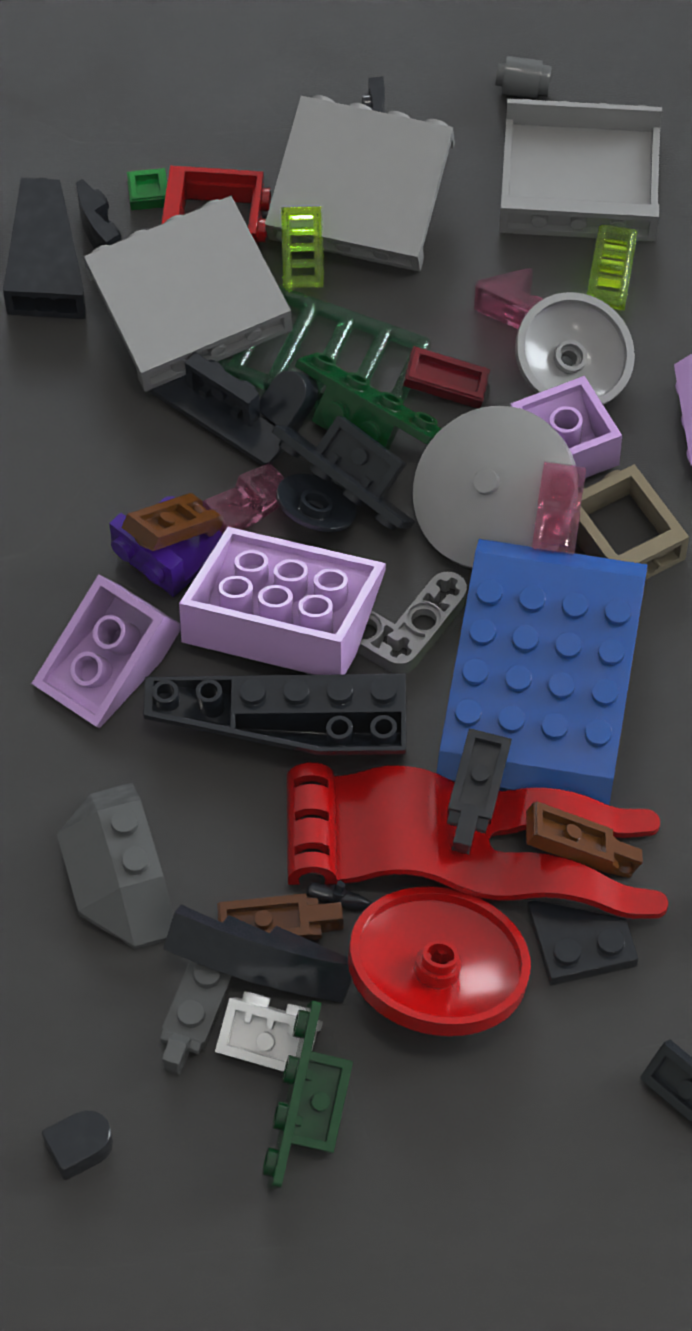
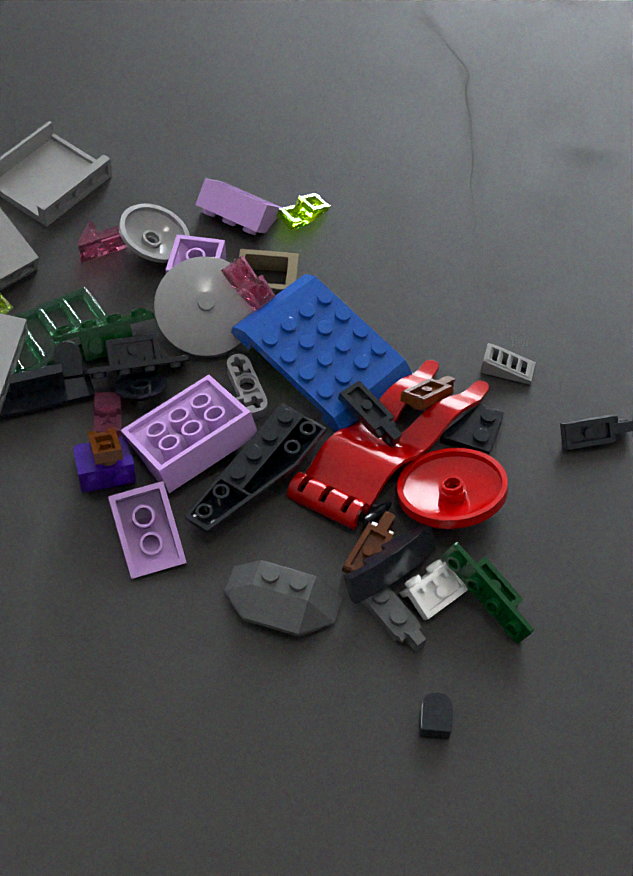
camera: 60 degrees left, 5 degrees down
dark red tile [402,346,490,409] -> none
clear neon green slope [587,225,638,311] -> none

